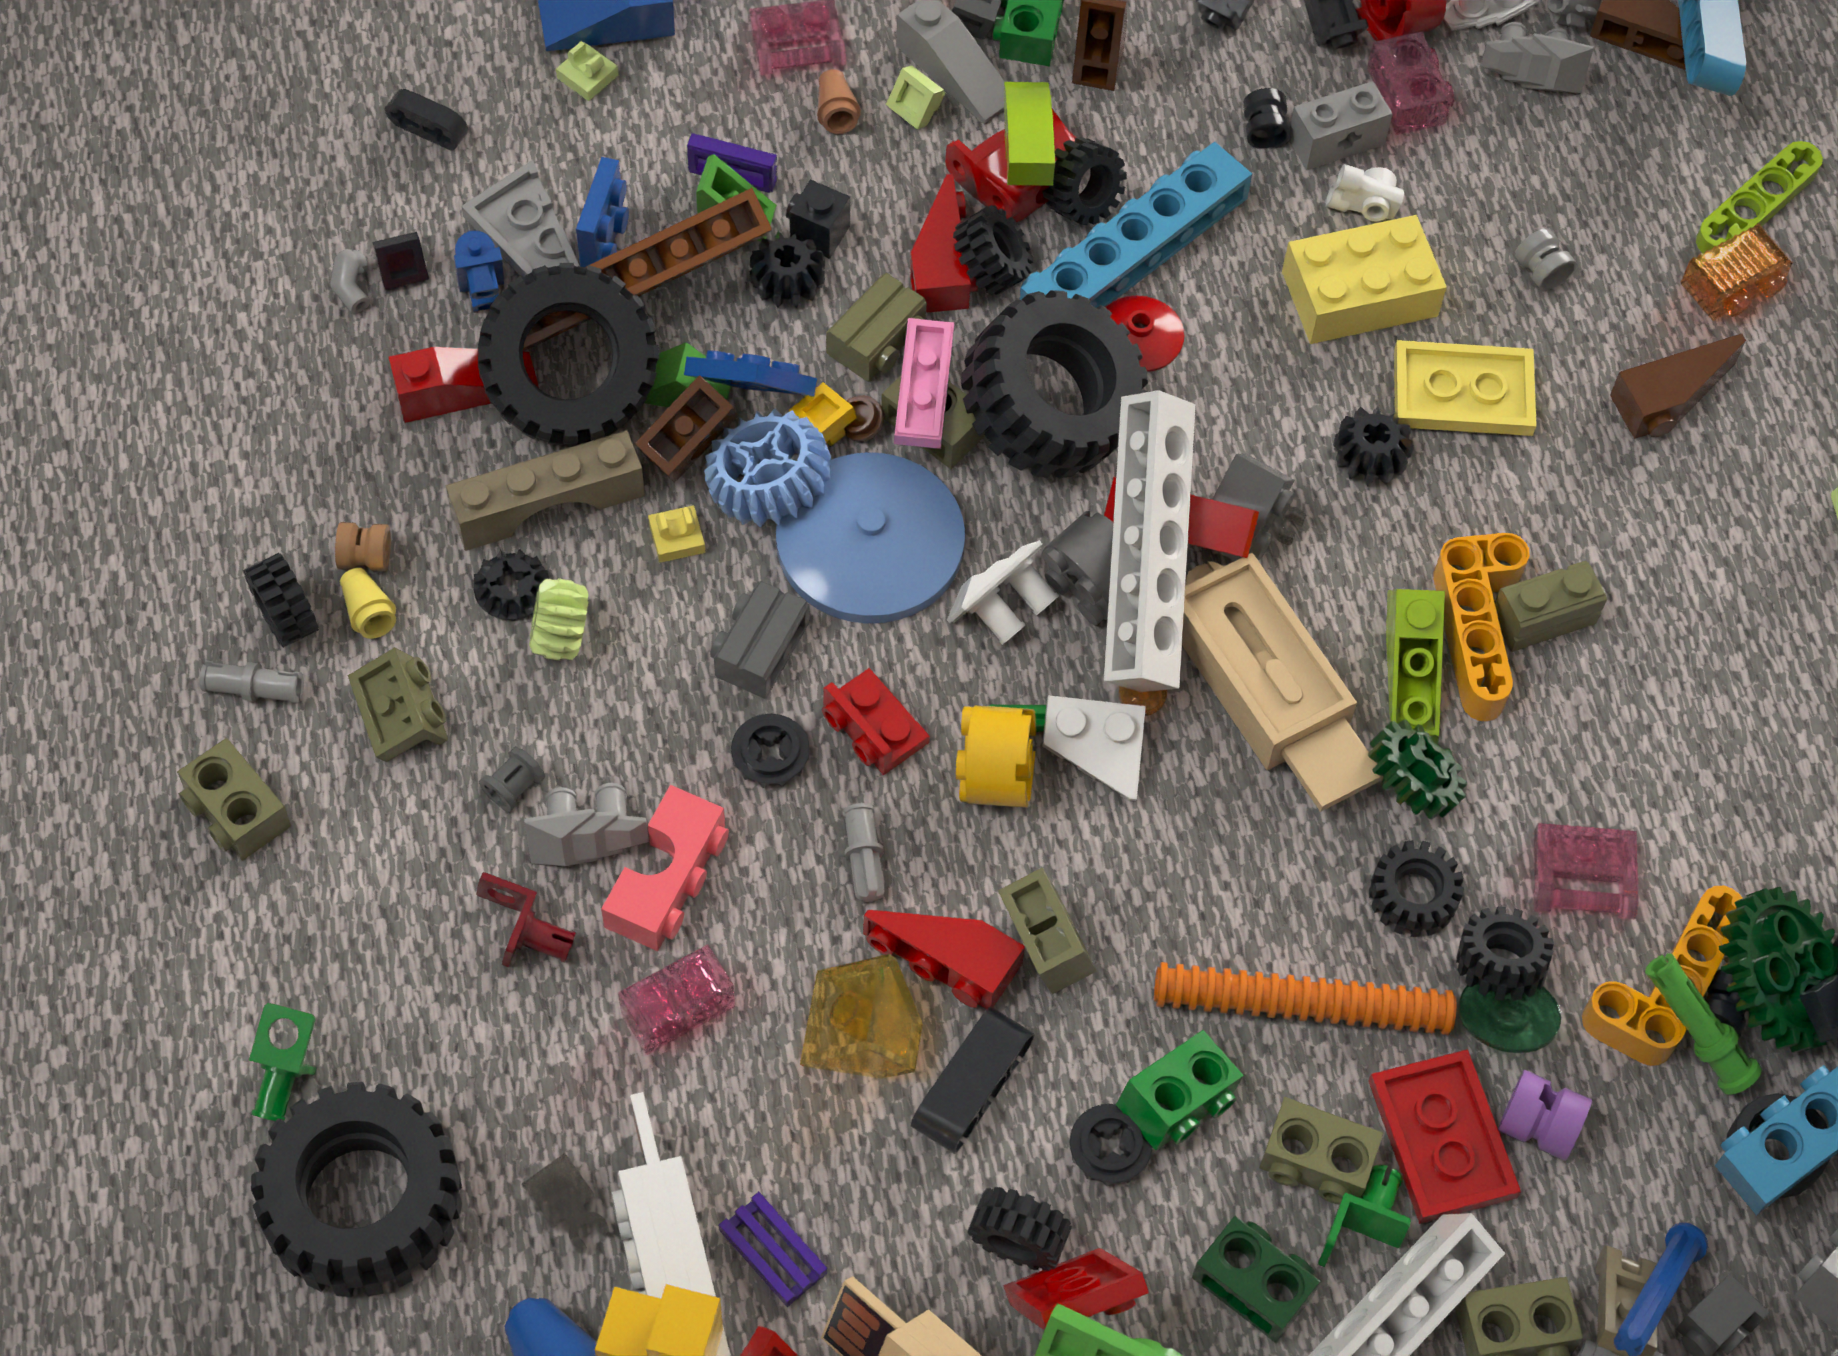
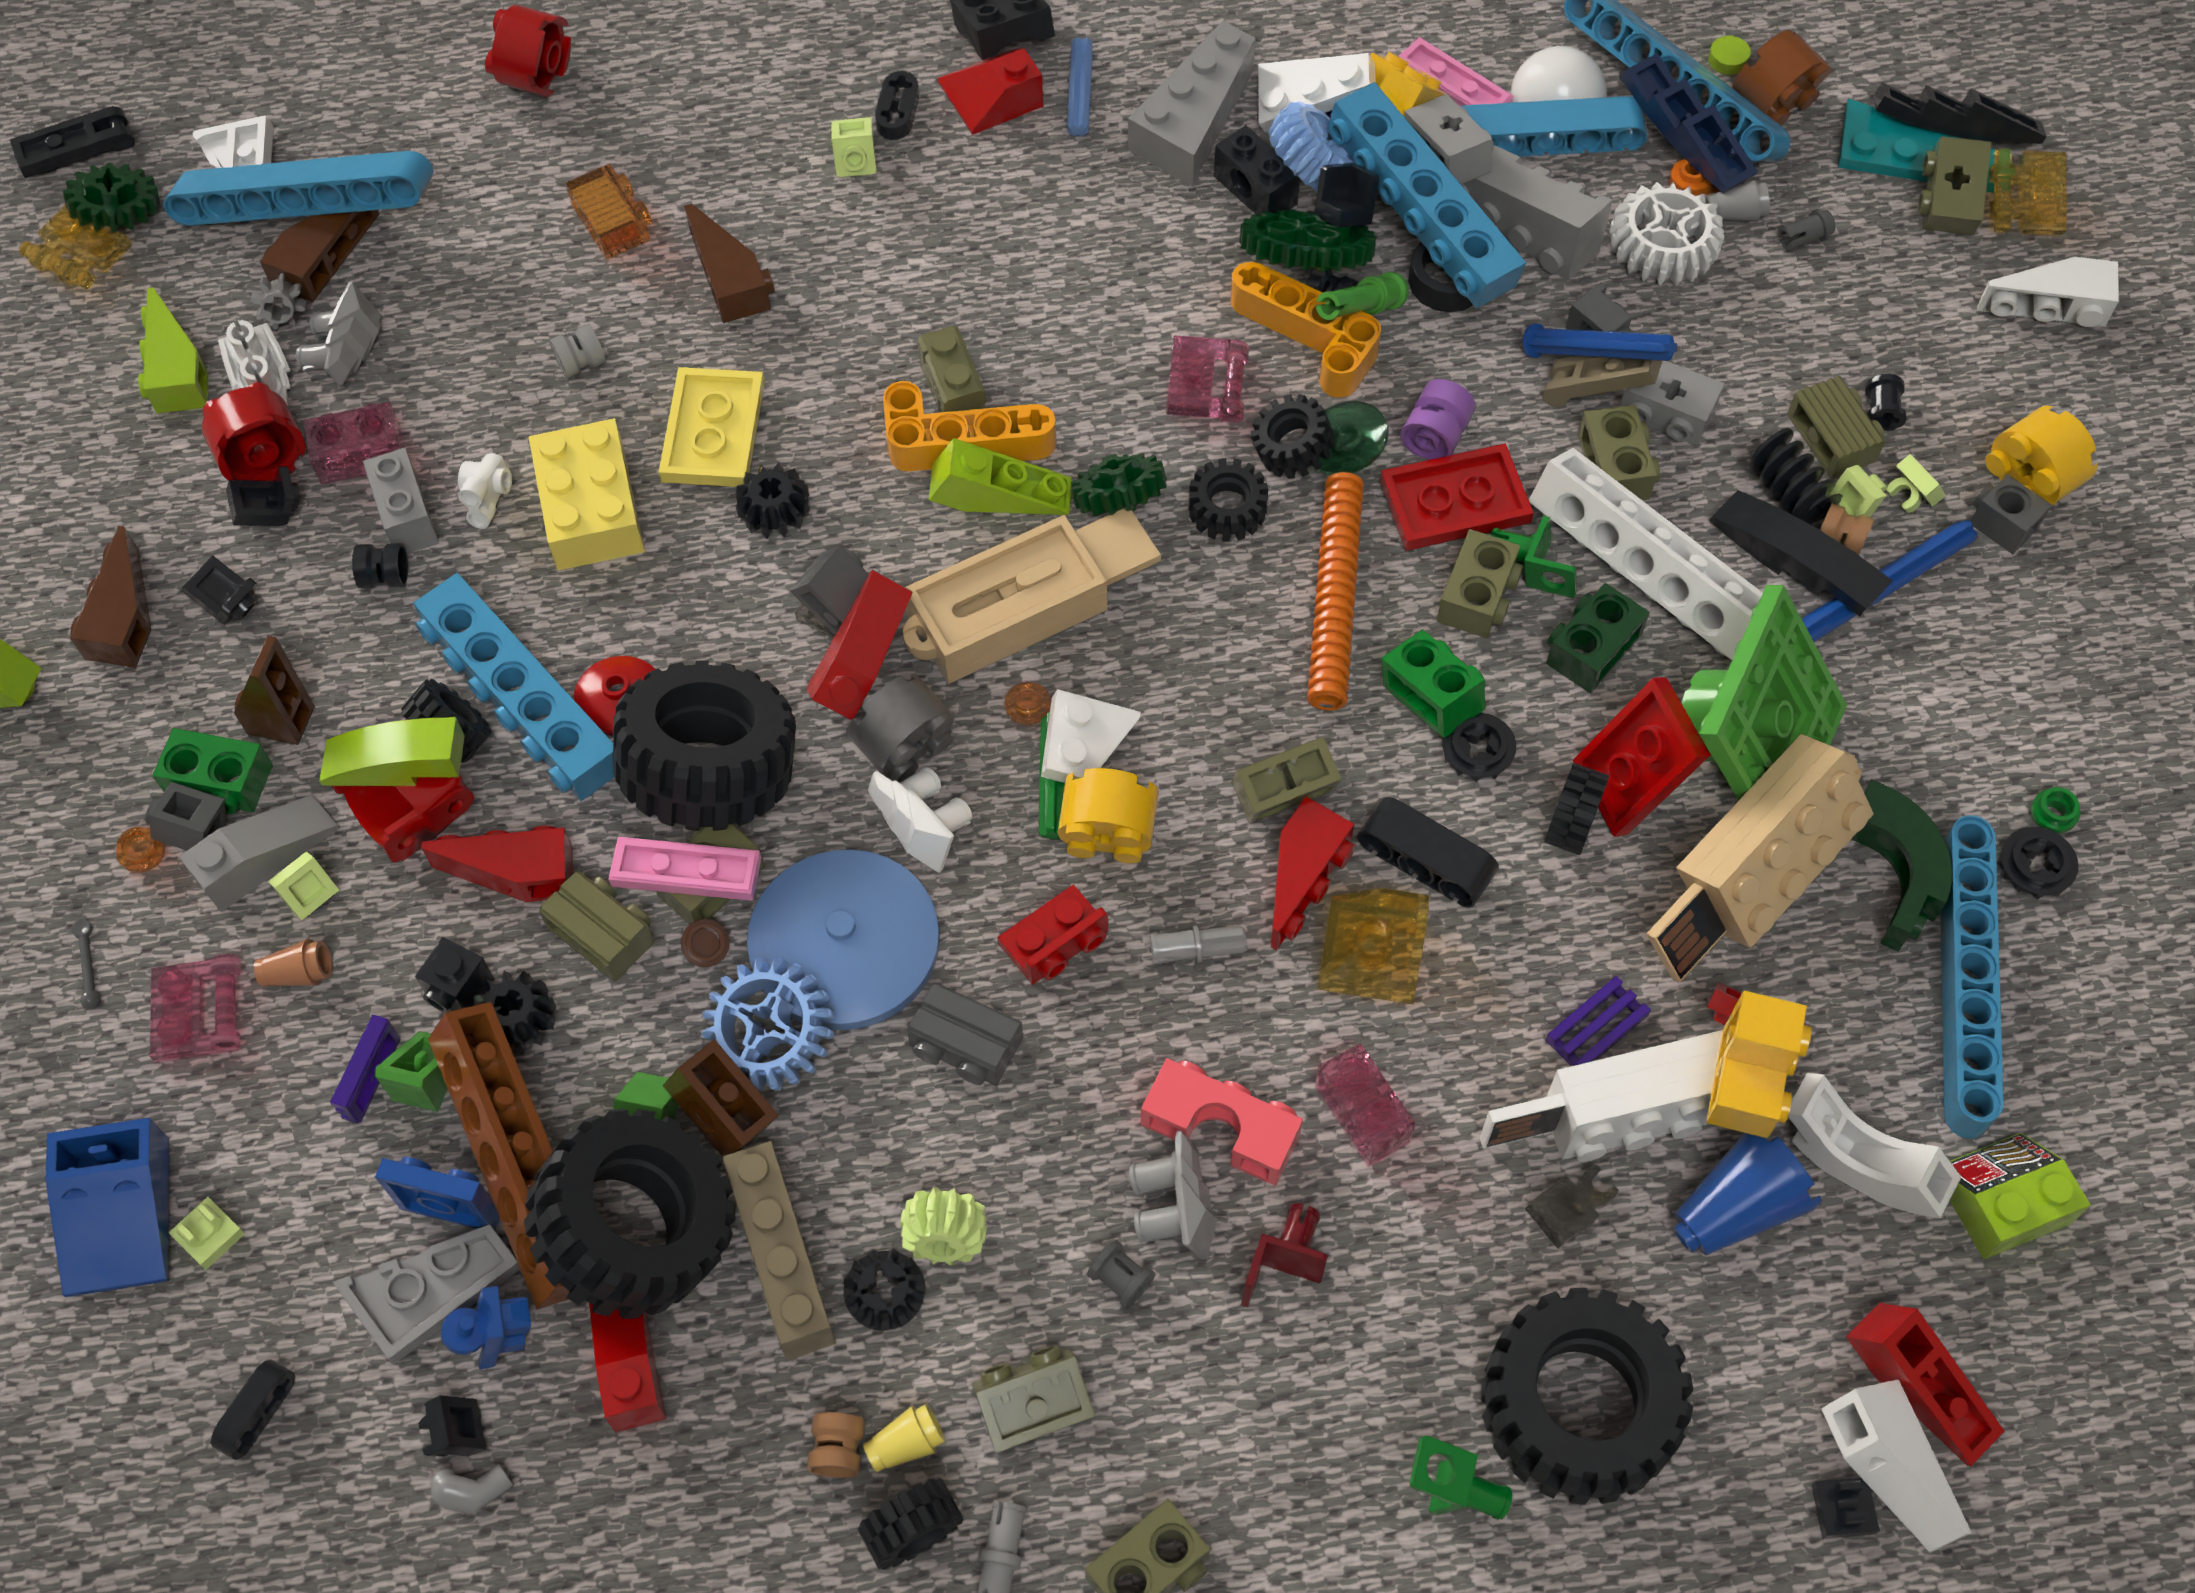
camera: 85 degrees left, 0 degrees up
light yellow tile [648,505,705,563] -> none
blue plate [684,350,817,397] -> none
black gear [731,713,809,788] -> none
yellow tile [789,382,856,447] -> none
black tyre [953,205,1033,295] -> none
white brick [1104,390,1196,692] -> none
lime beam [1696,141,1823,259] -> none

